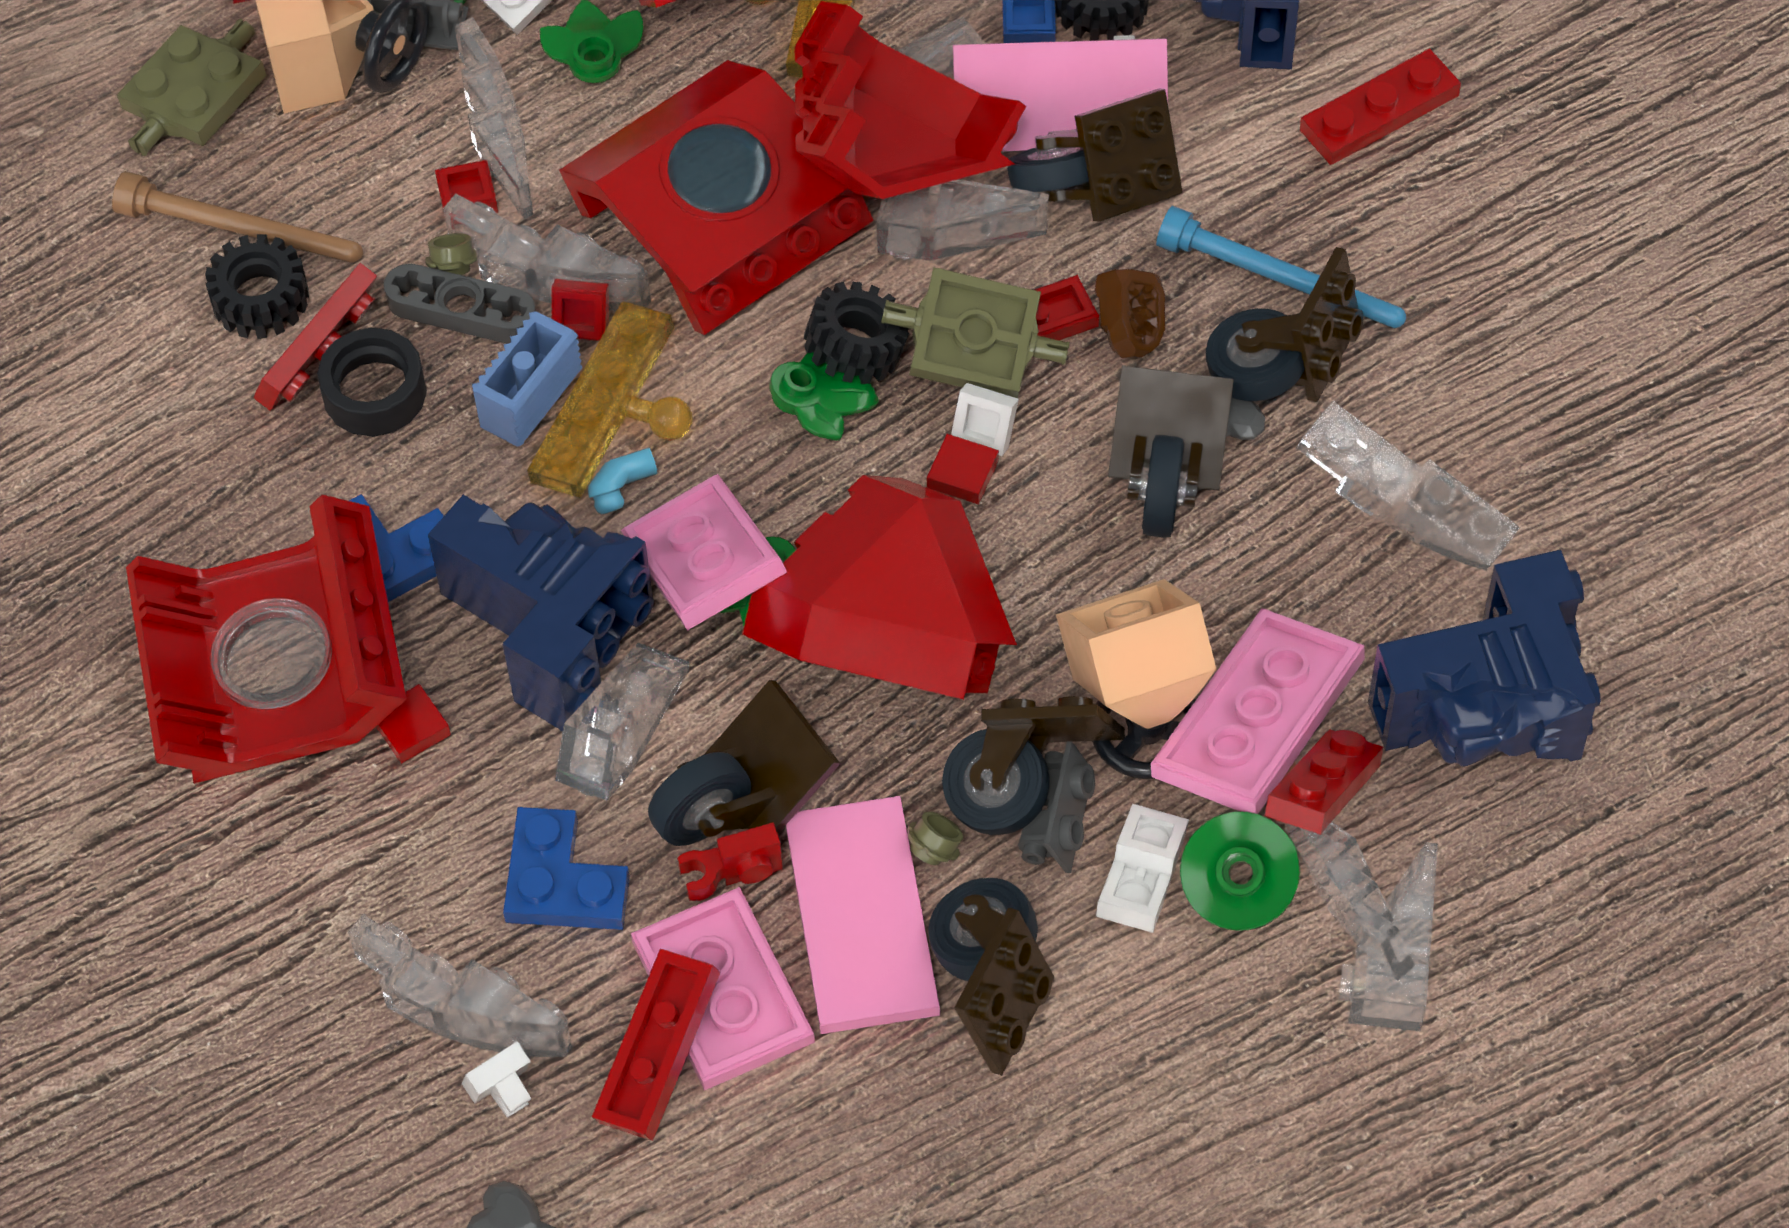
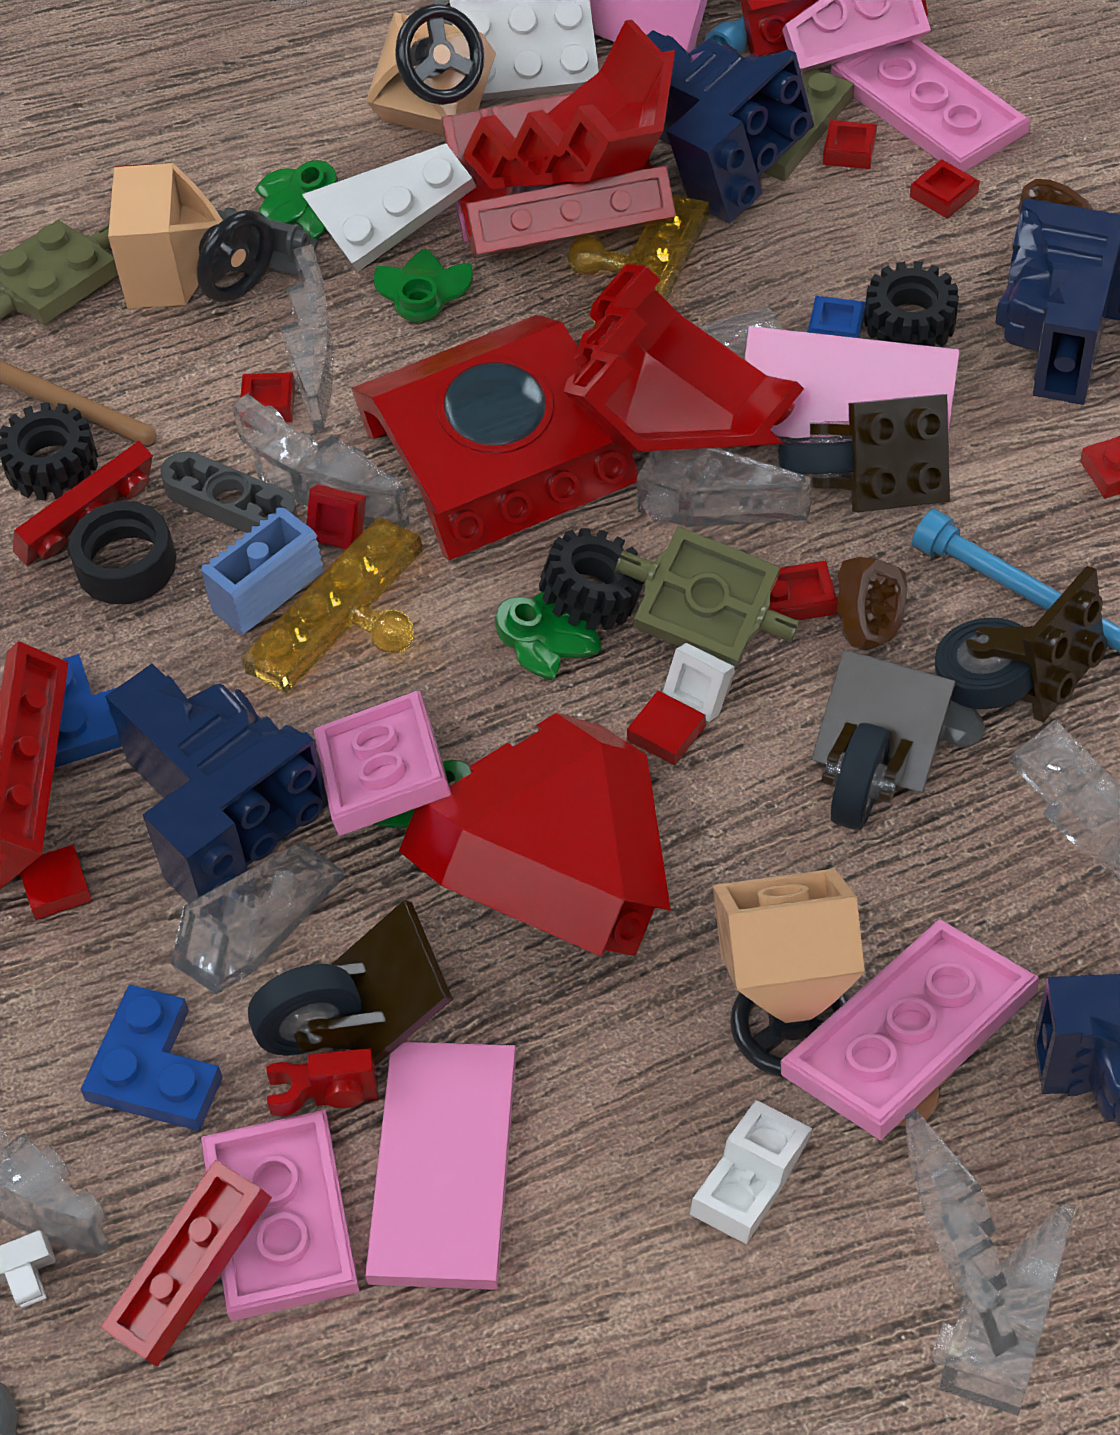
camera: 15 degrees right, 5 degrees down
olive plate [425,233,479,275] -> none
medium azure arm [588,448,658,514] -> none
olive plate [908,812,963,865] -> none
dark brown plate [928,878,1054,1076] -> none
plate [942,696,1125,835] -> none
dark grey hinge [1018,741,1095,873] -> none
green dish [1180,812,1300,931] -> none
red plate [1264,729,1384,834] -> none

